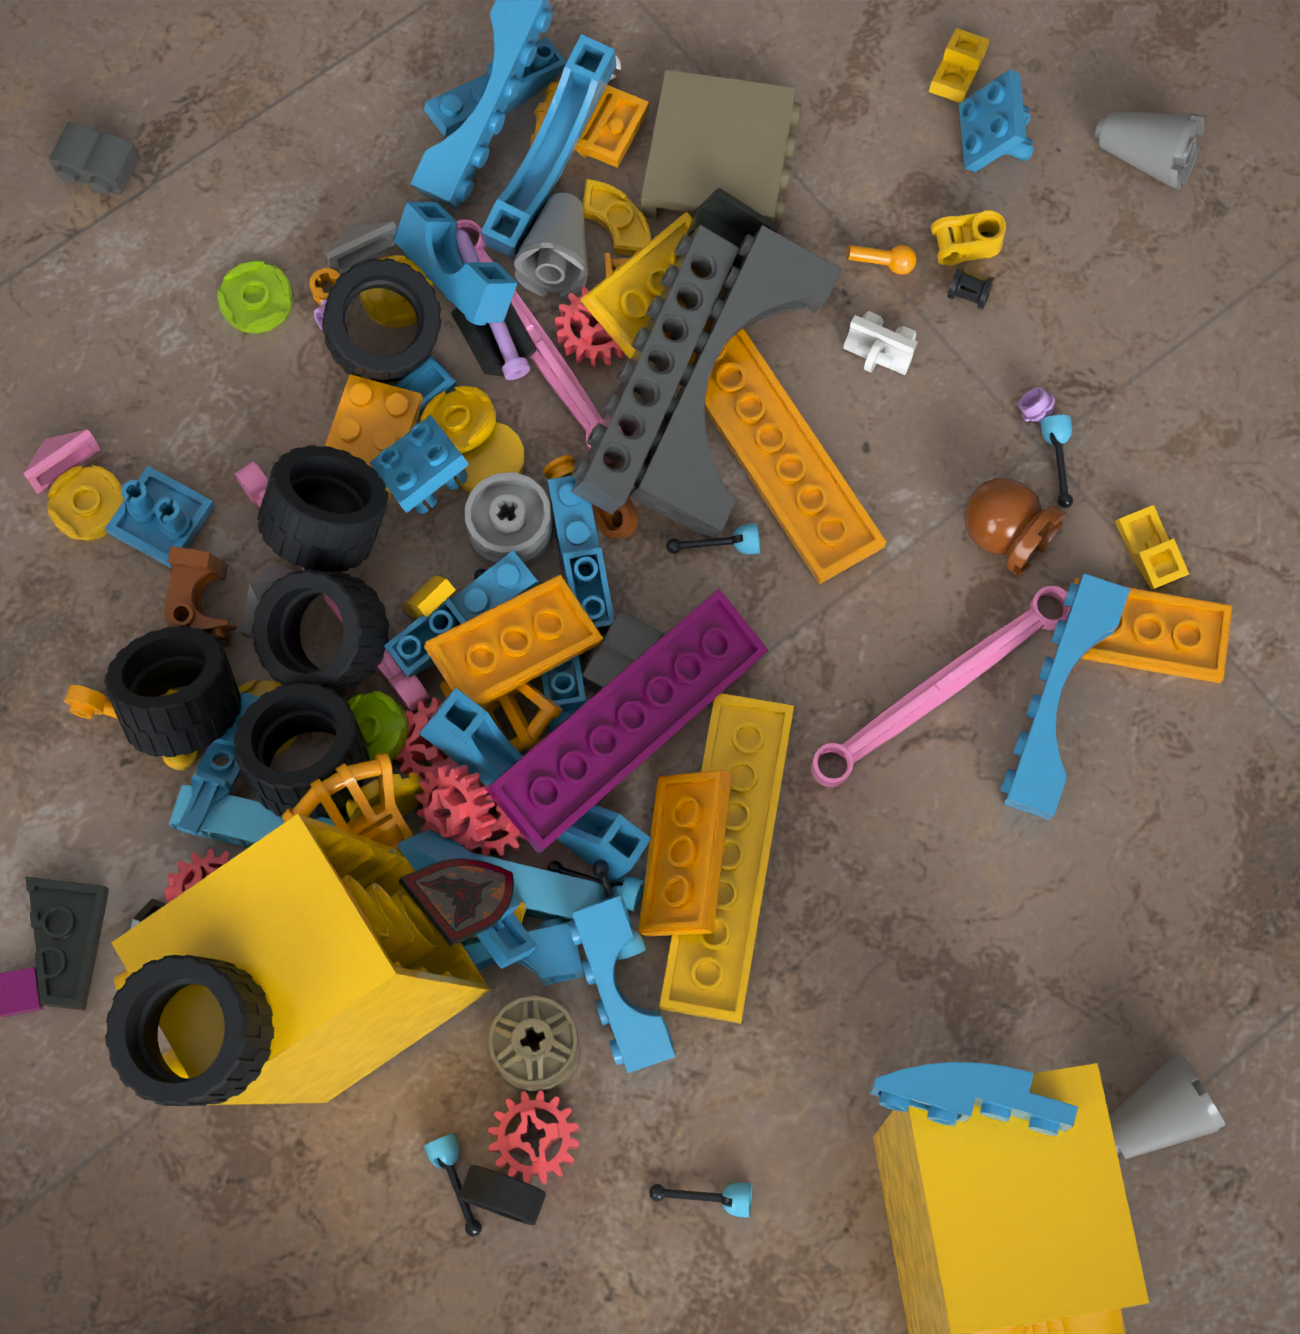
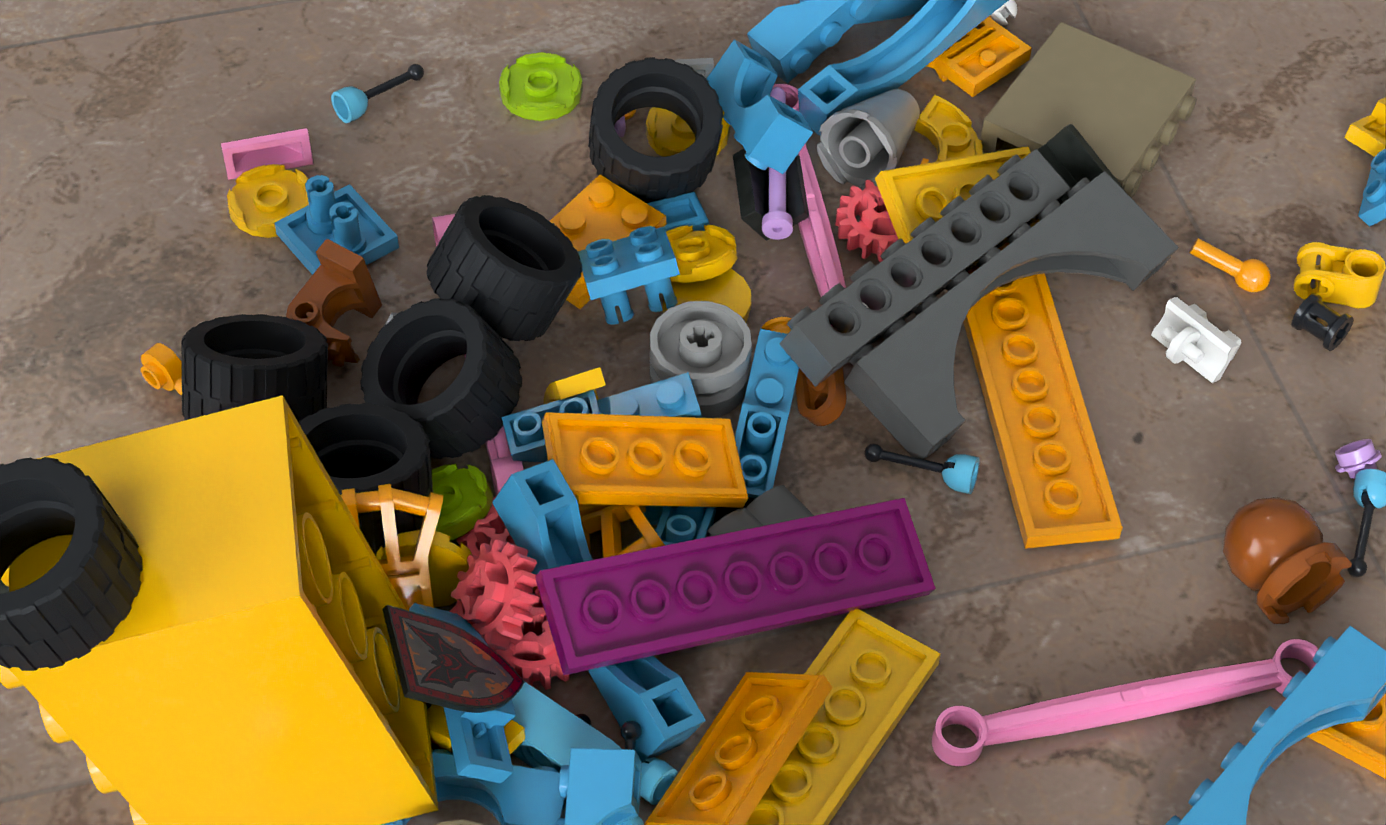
camera: 20 degrees right, 20 degrees down
none -> medium azure hinge [331,64,424,123]

